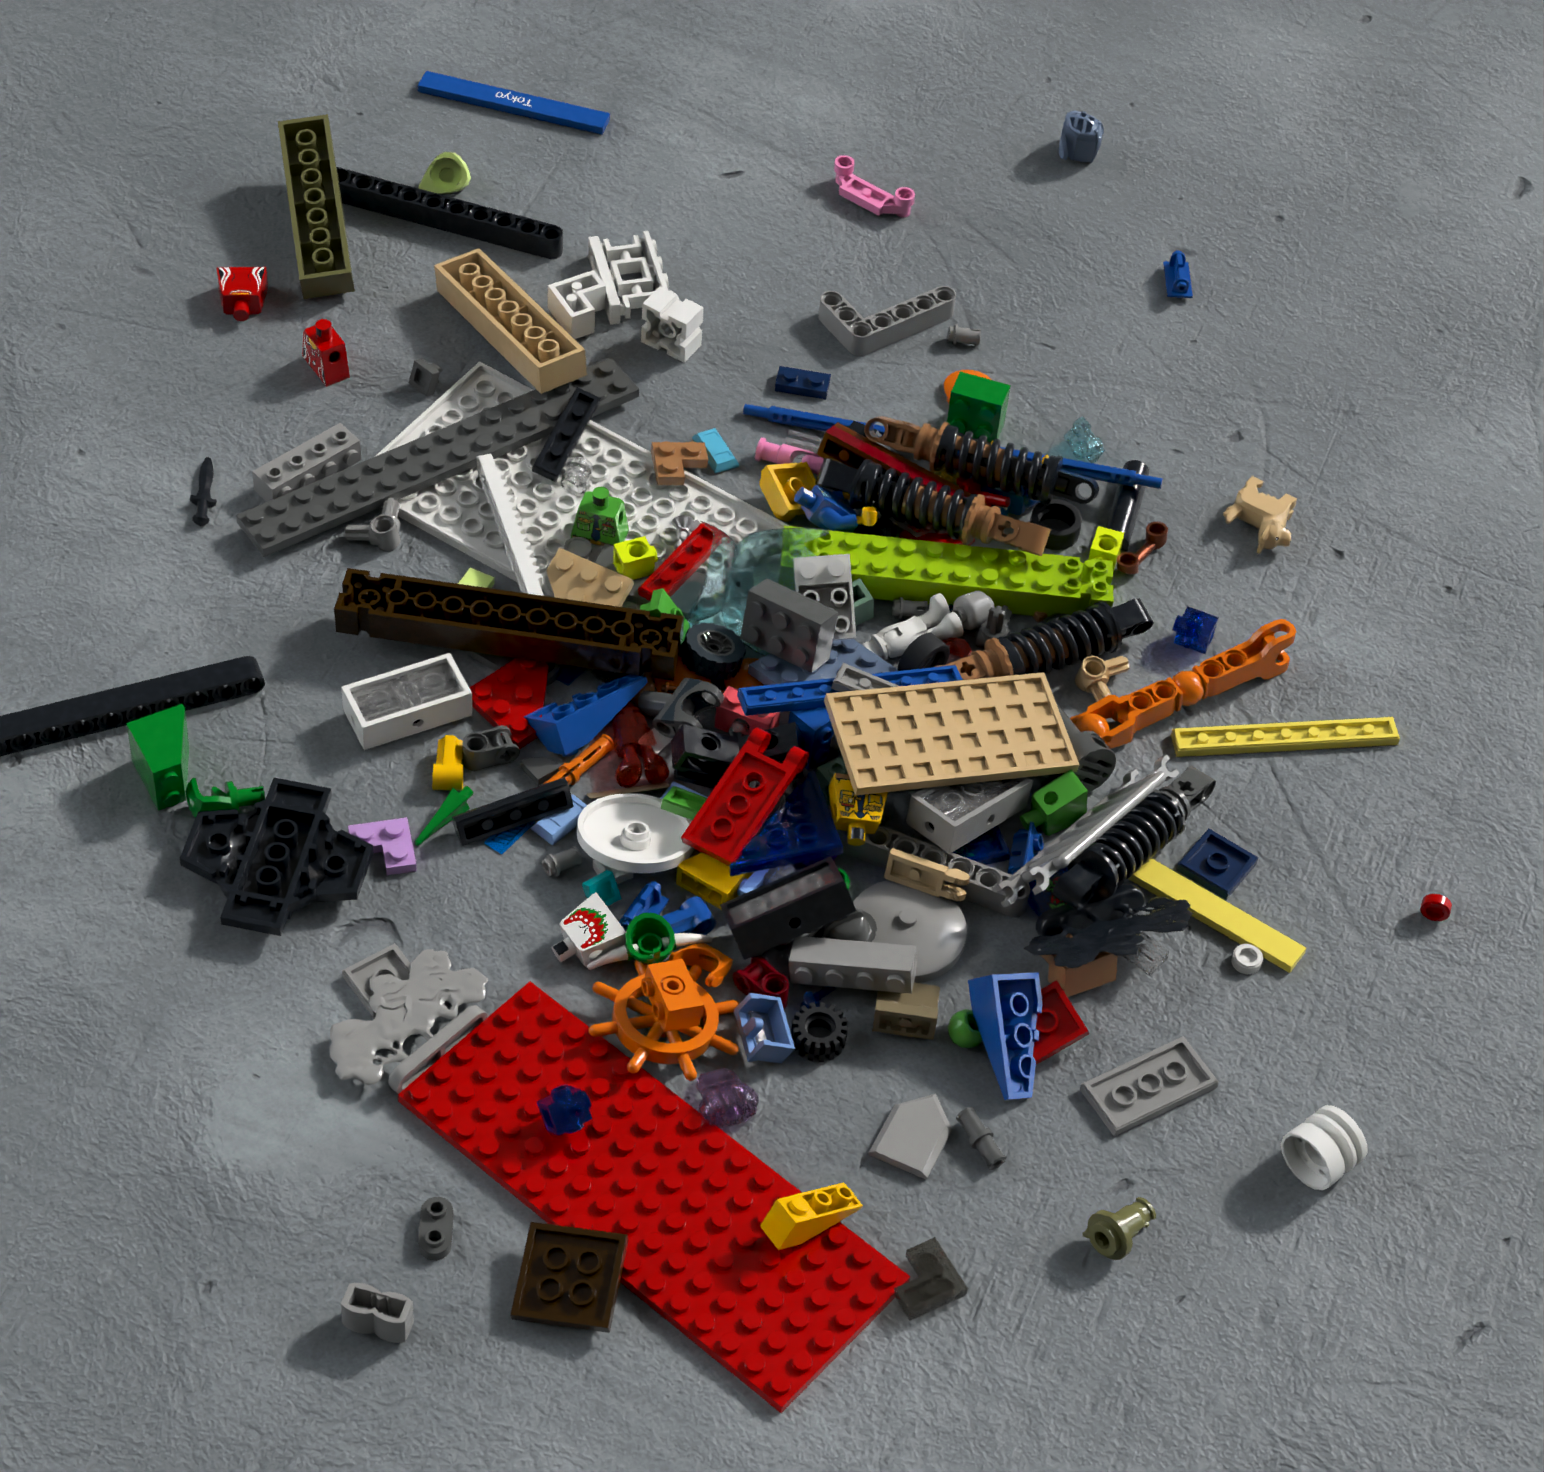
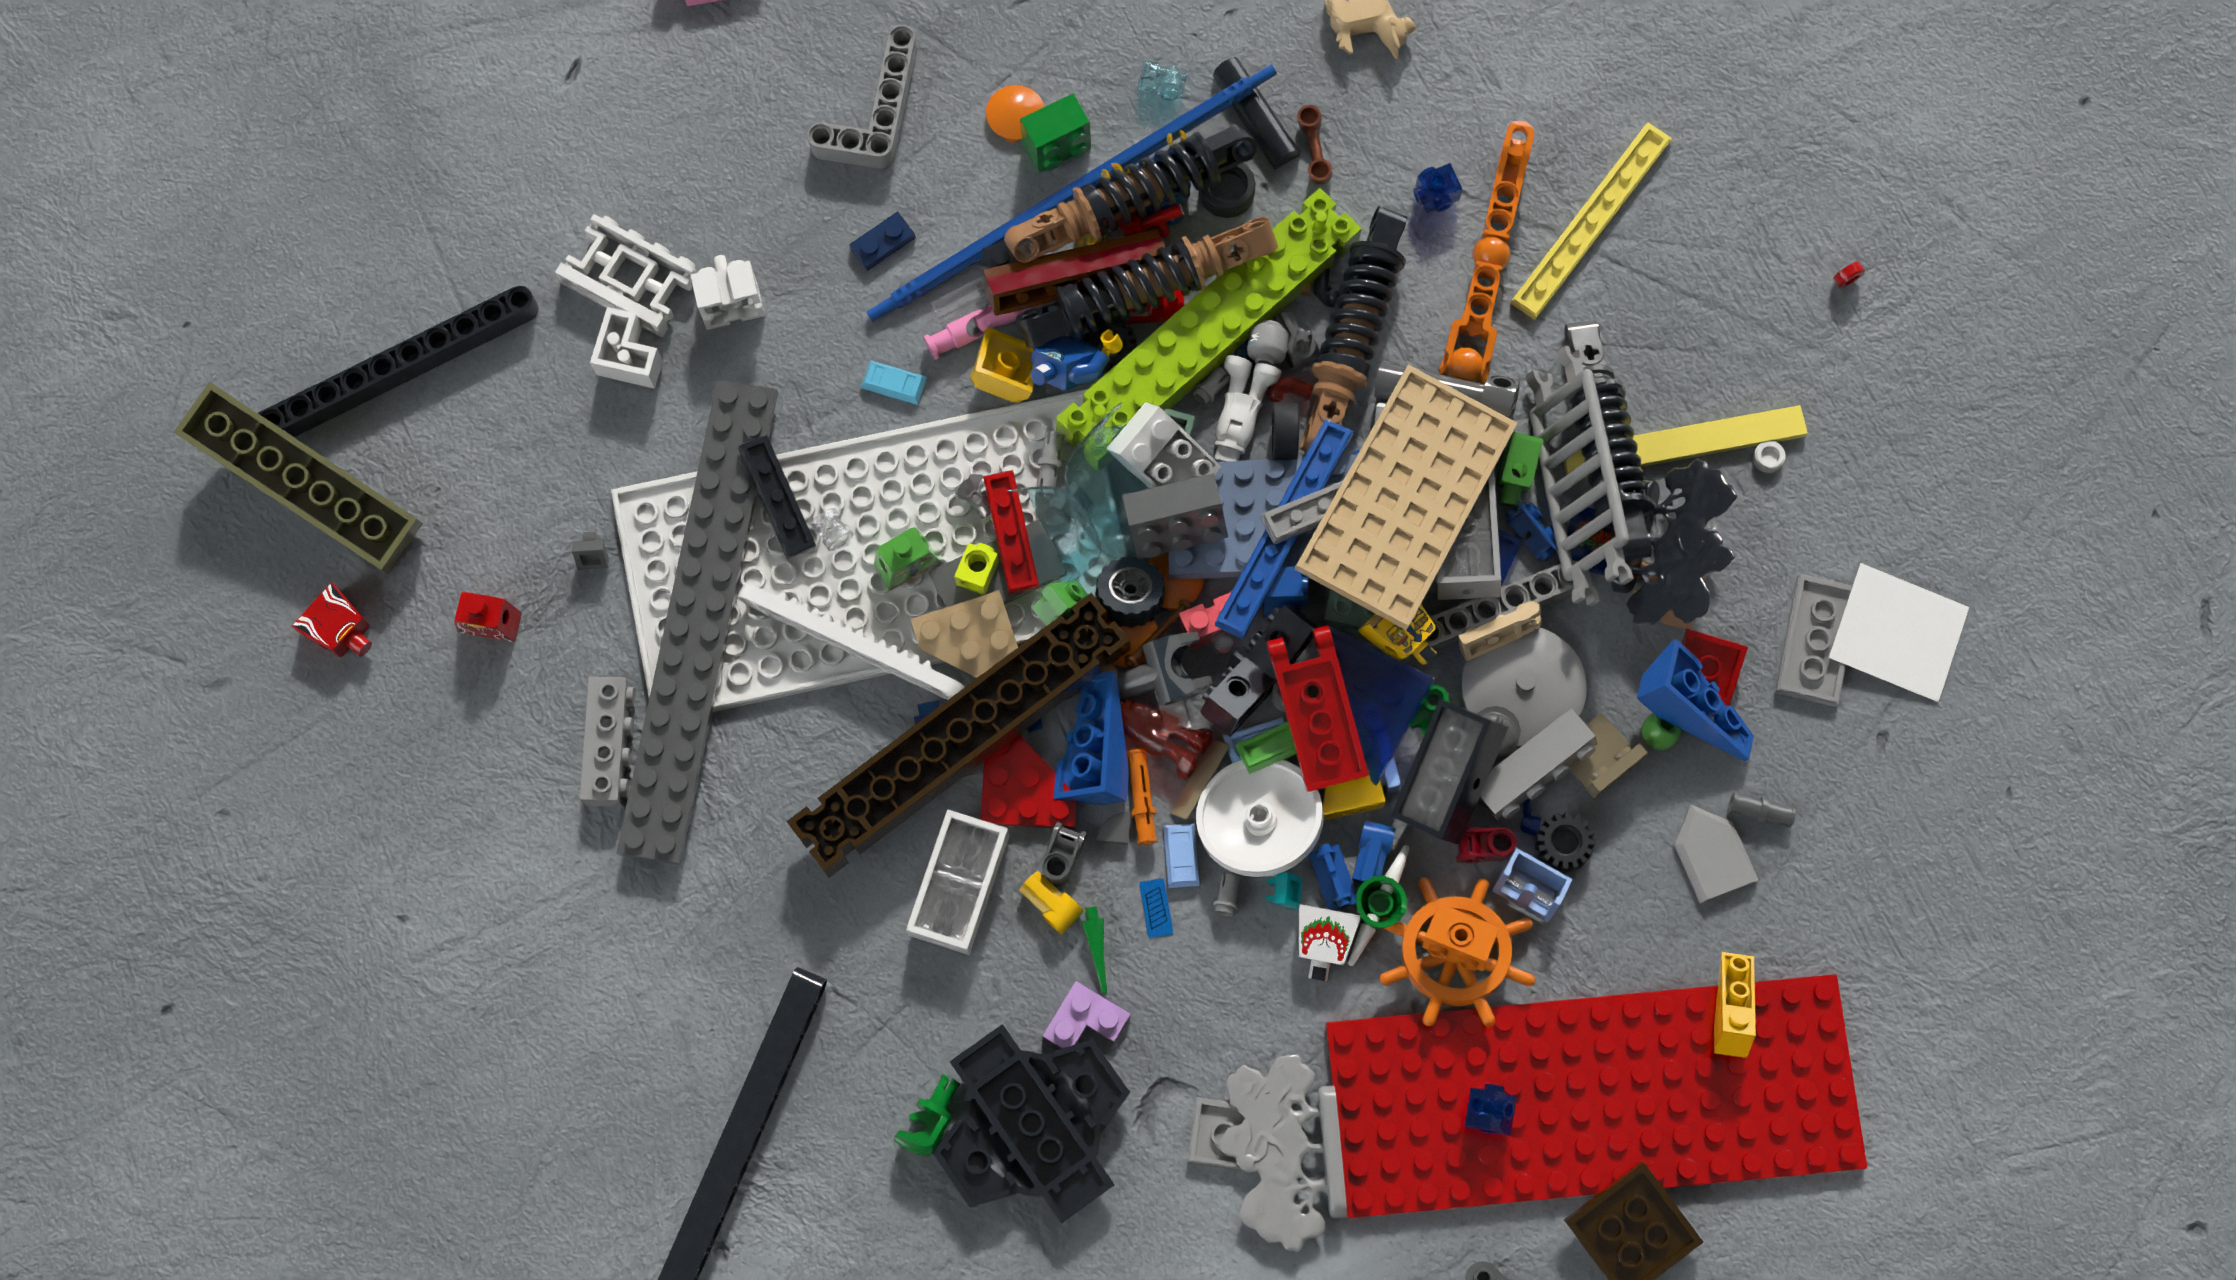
camera: 40 degrees left, 25 degrees up
green slope [126,704,189,811] -> none
black sword [189,457,217,526] -> none
light grey axle [345,498,401,551] -> none
blue tile [418,71,610,135] -> none
yellowish green piece [418,152,471,194] -> none
tan brick [434,248,587,394] -> none
black brick [452,777,574,846] -> none
yellowish green tile [458,568,495,588] -> none
light grey piece [564,537,592,559] -> none
medium nougat plate [651,441,708,485] -> none
orange helmet [669,943,733,987] -> none
clear purple piece [696,1068,759,1128] -> none
clear smoke plate [894,1237,968,1321] -> none
light grey pin [947,324,981,346] -> none
tan axle [1075,656,1129,701] -> none
olive piece [1082,1197,1156,1260] -> none
neon yellow brick [1088,526,1124,573] -> none
dark blue tile [1176,828,1258,900] -> none
white wheel [1281,1105,1368,1191] -> none
none -> white sticker [1829,563,1969,702]

